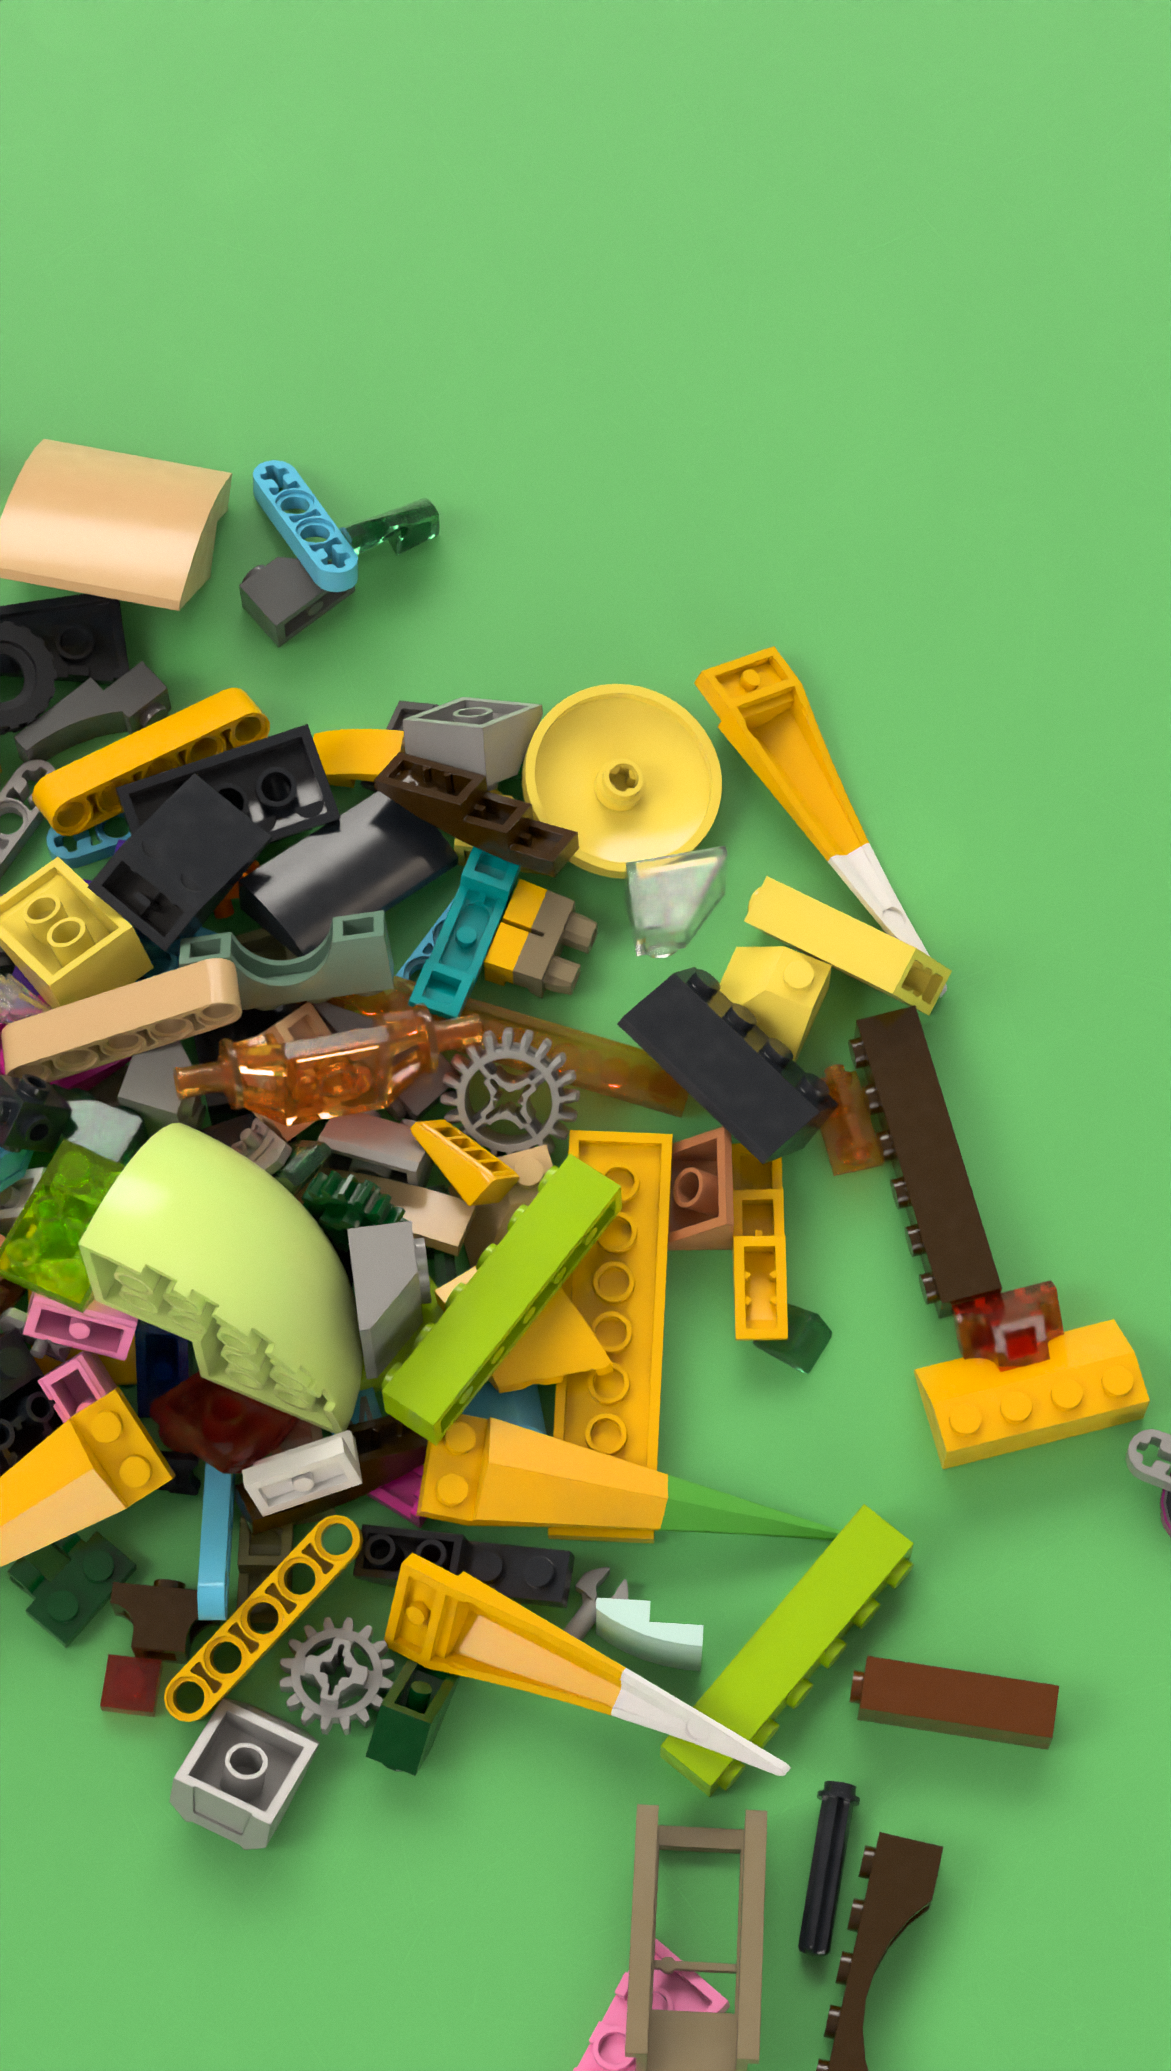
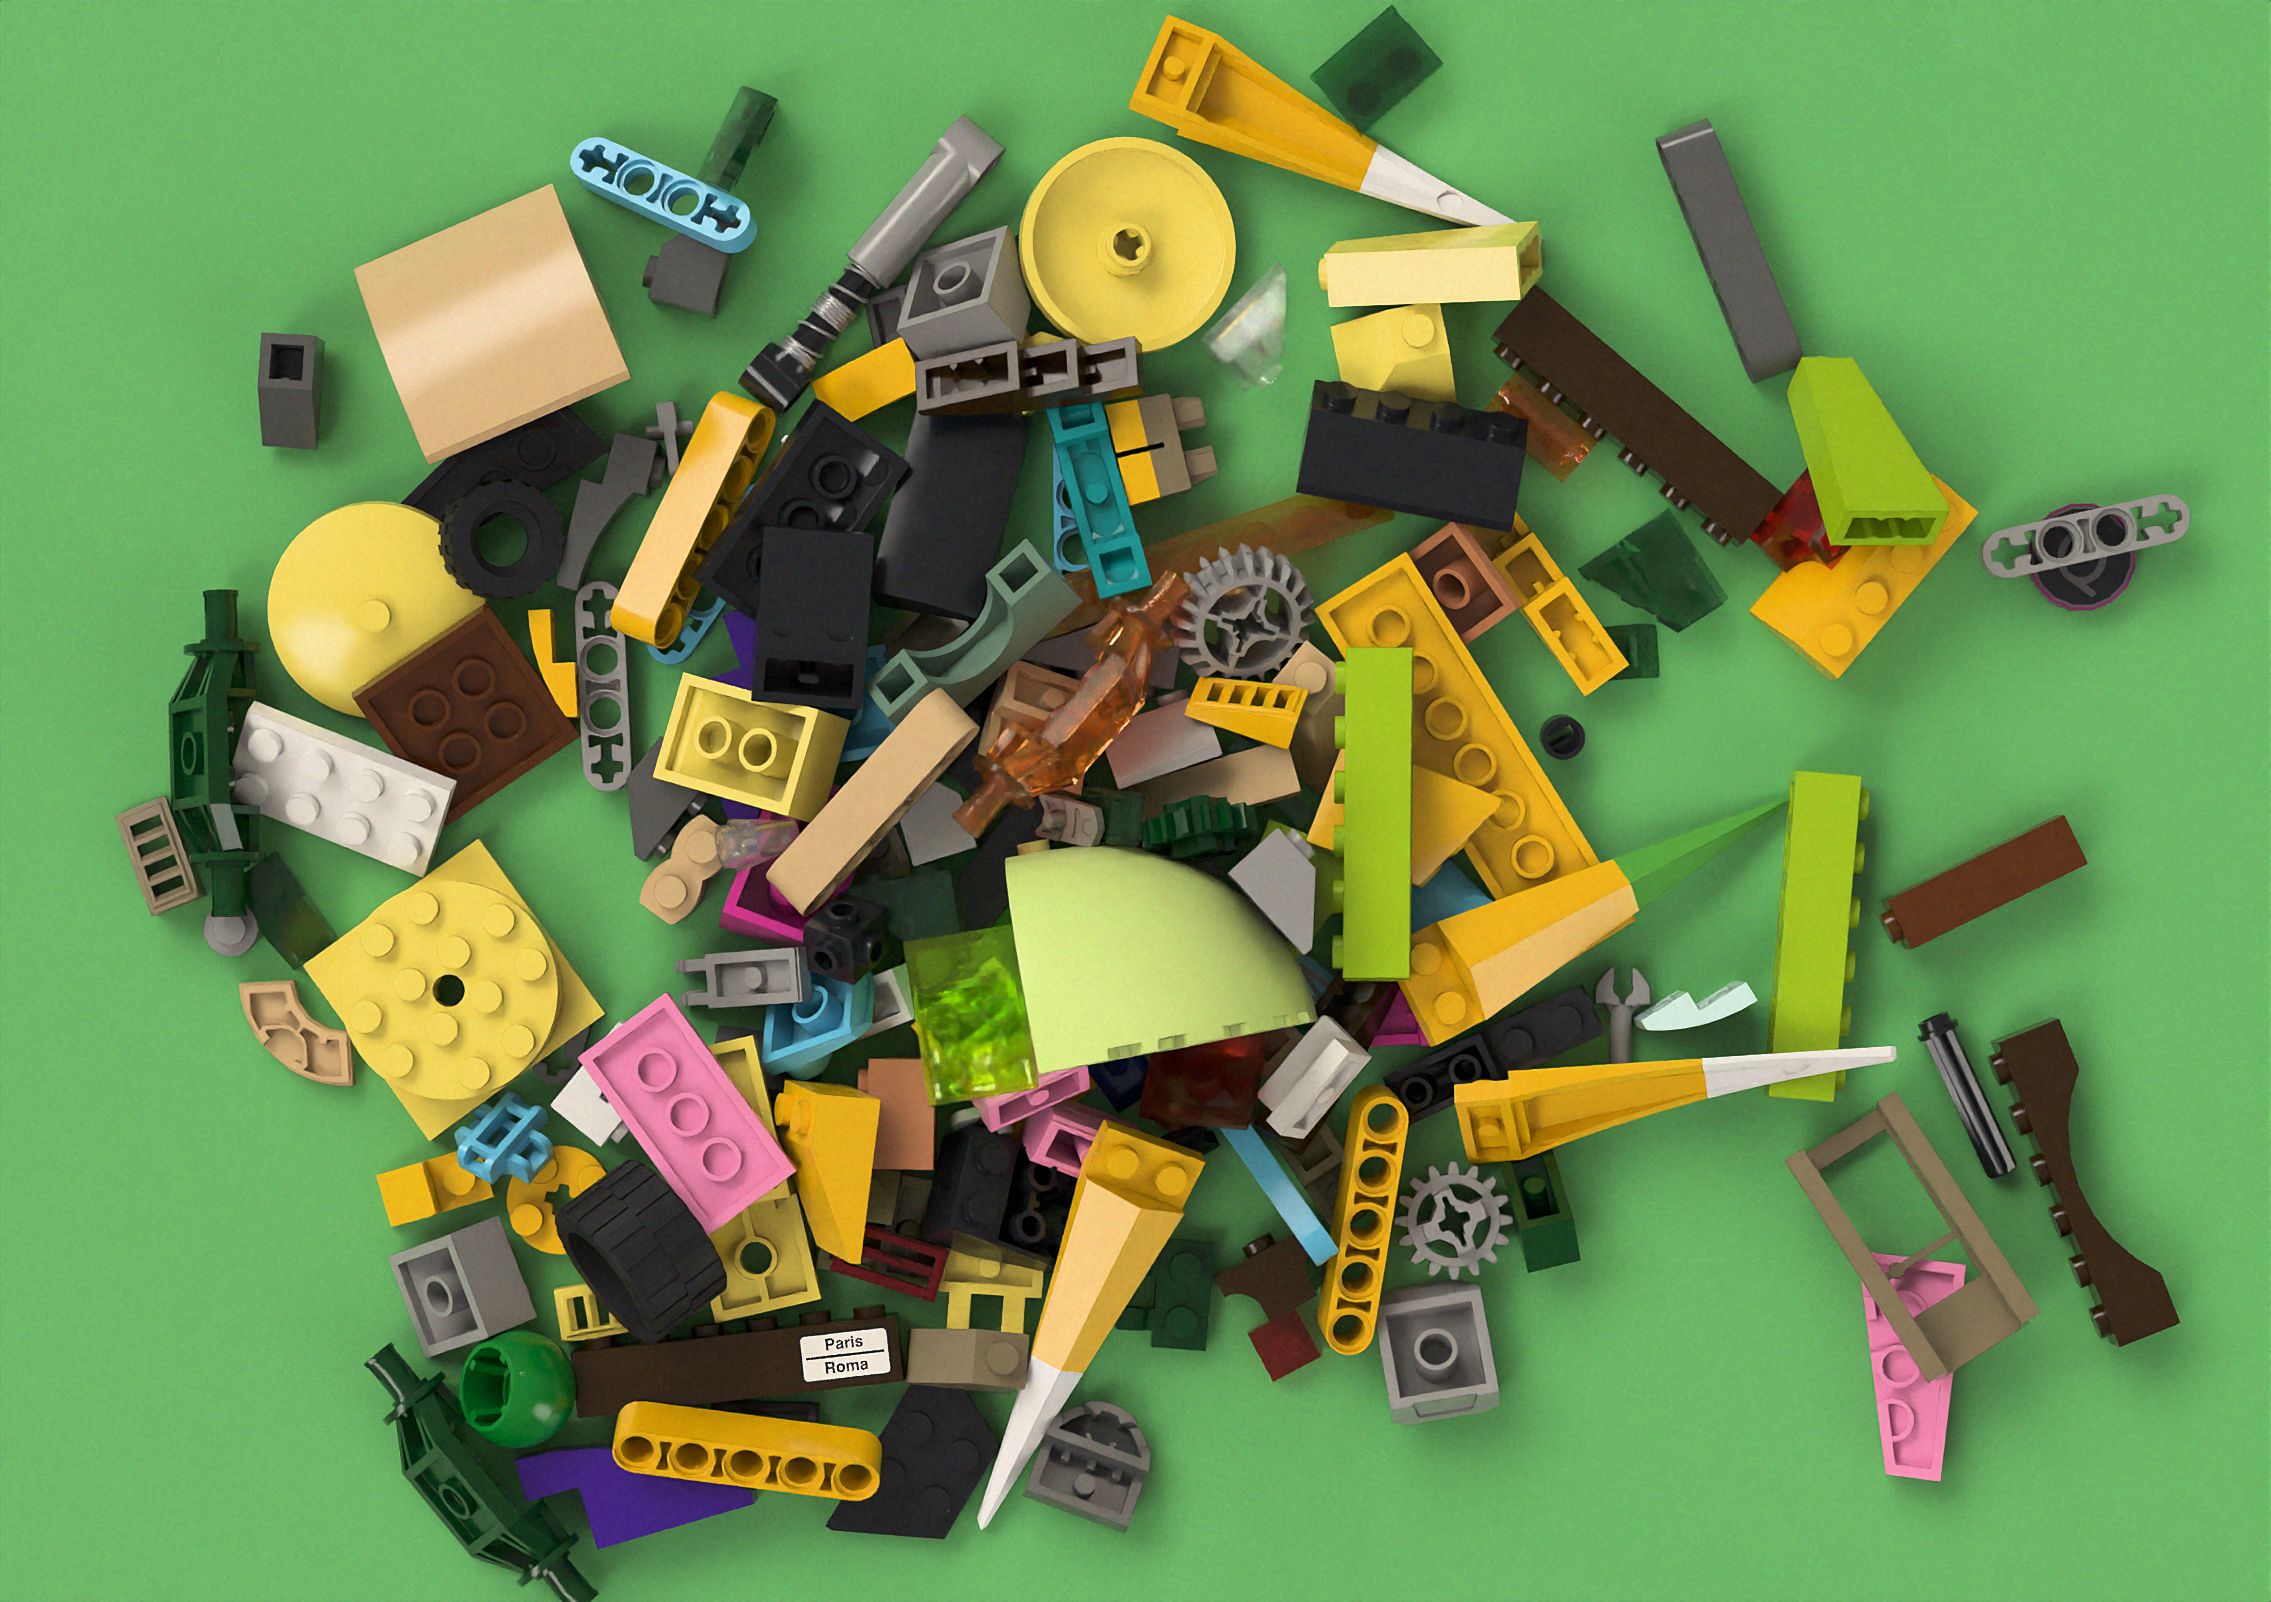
camera: 35 degrees left, 20 degrees up
none -> light grey piece [646,401,694,479]
none -> piece [738,114,1006,418]
none -> clear green plate [1310,5,1444,137]
none -> black hinge [1539,714,1585,760]
none -> clear green slope [1578,508,1728,633]
none -> dark grey beam [1655,118,1804,384]
none -> lime slope [1786,356,1950,545]

